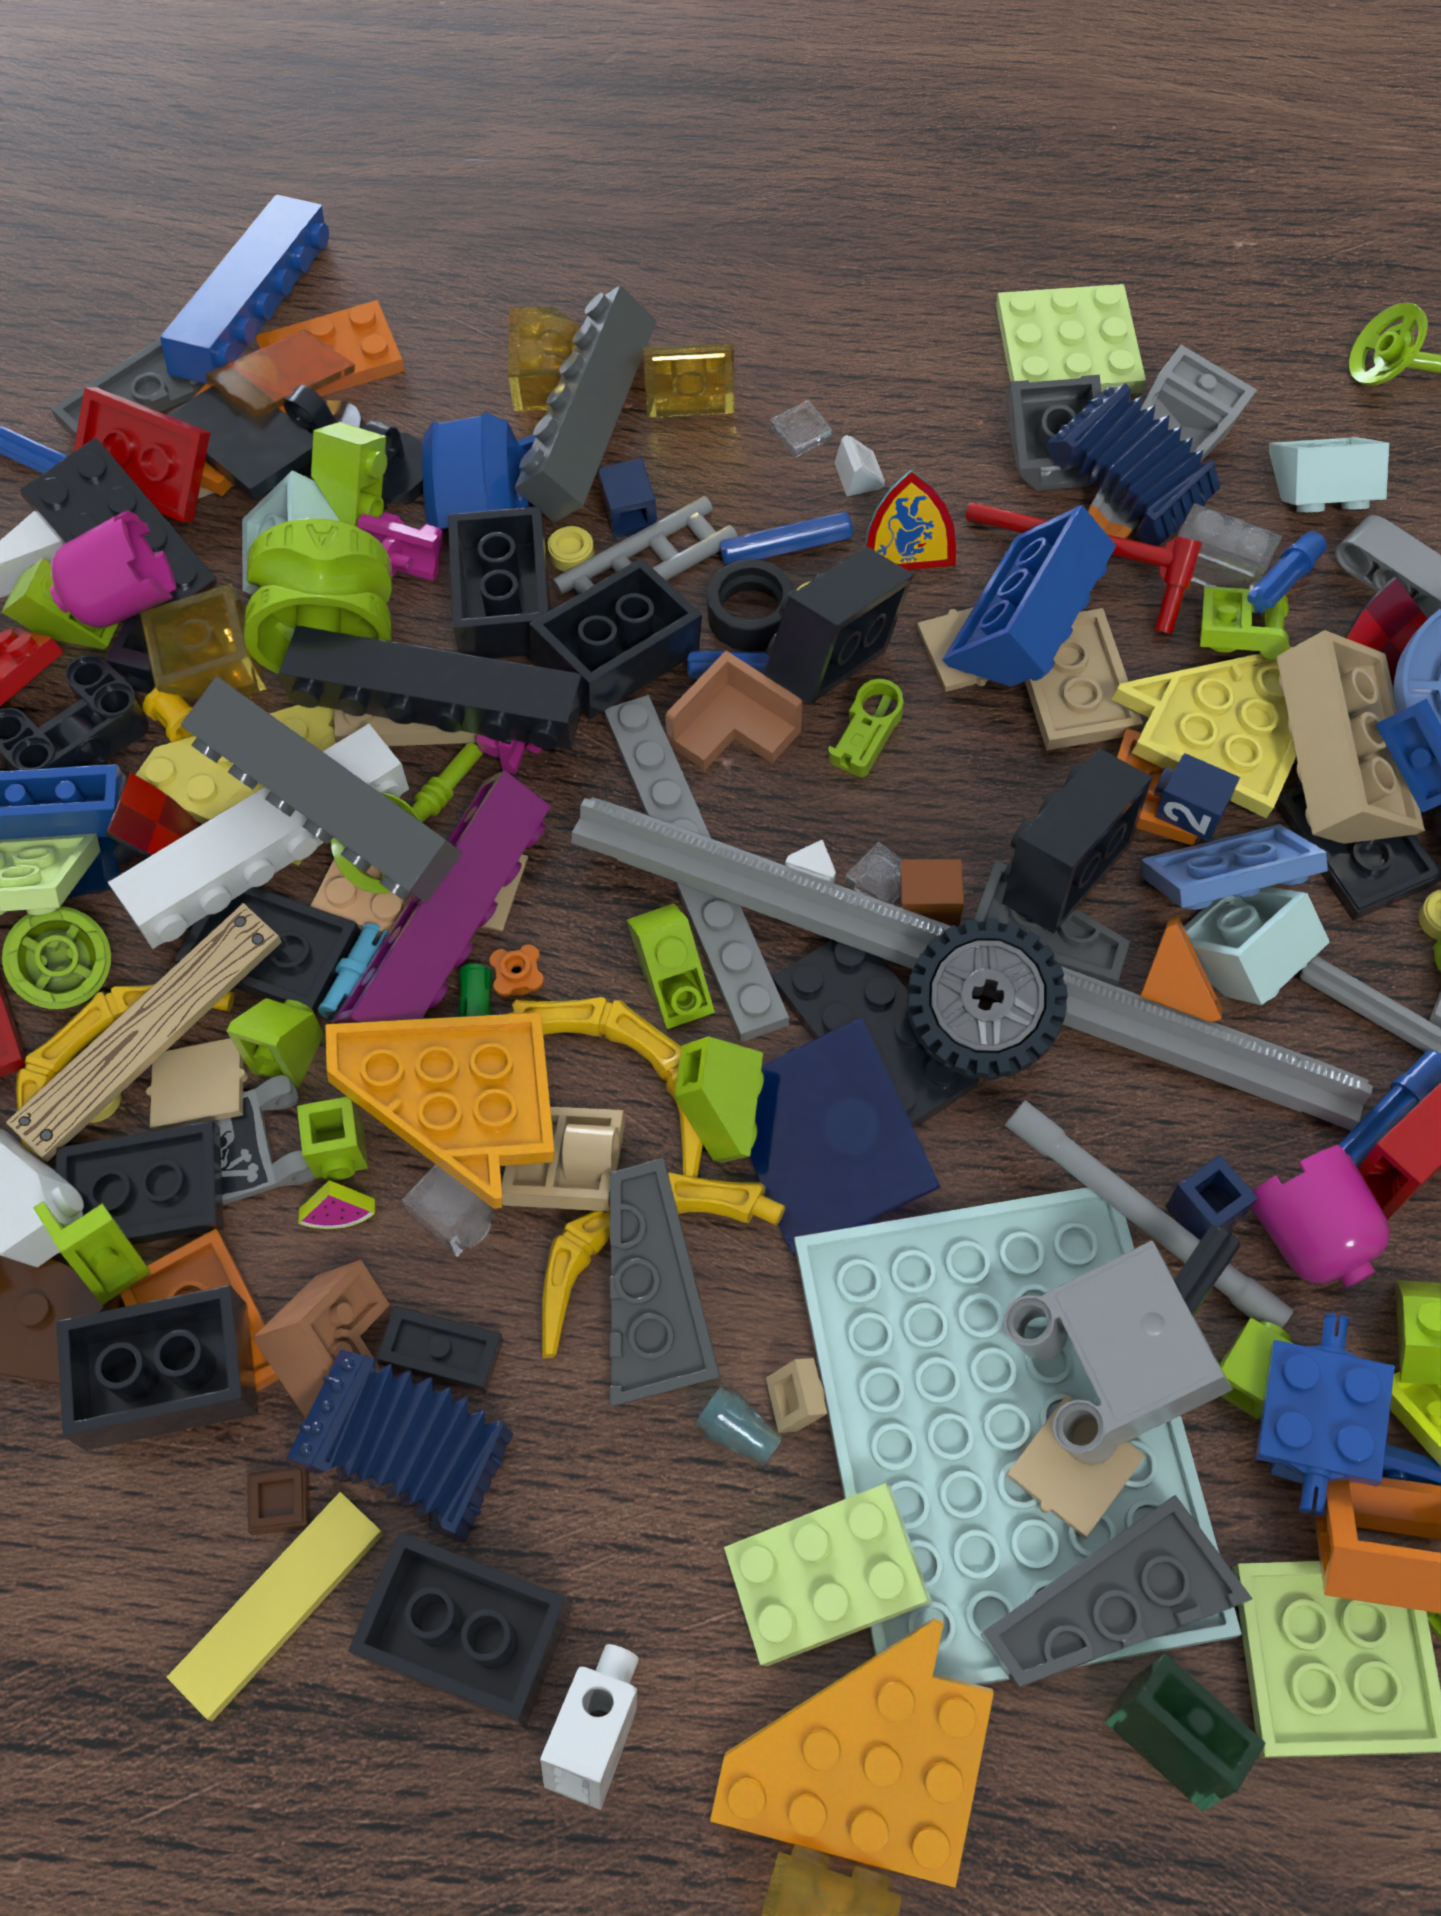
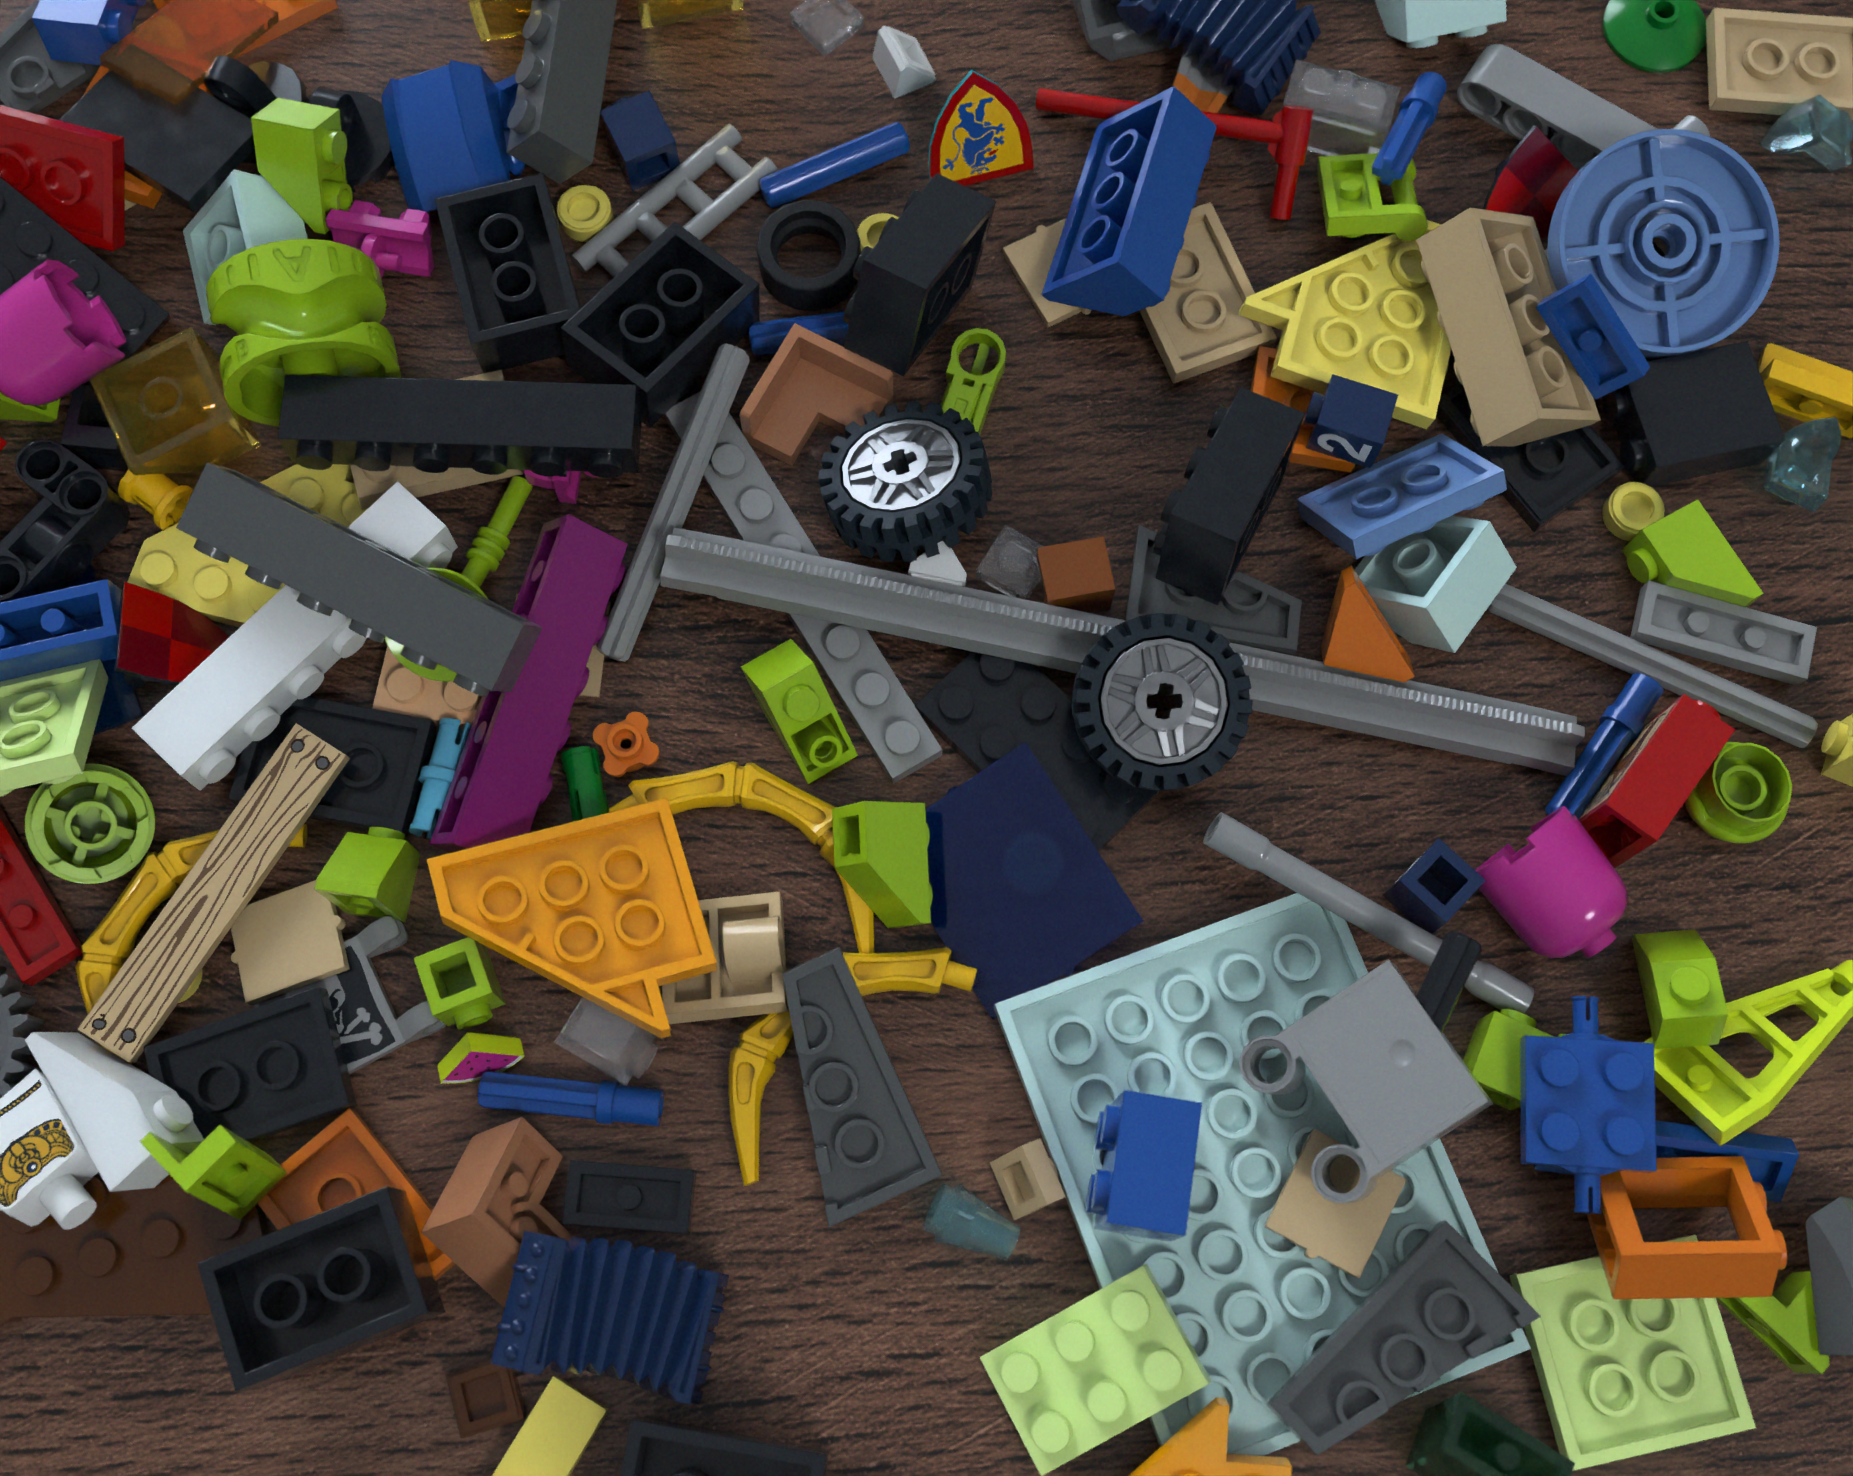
camera: 15 degrees left, 10 degrees up
none -> blue axle [478,1071,664,1127]
none -> light grey axle [597,344,750,662]
none -> wheel [819,402,992,562]
none -> blue brick [1086,1090,1202,1242]

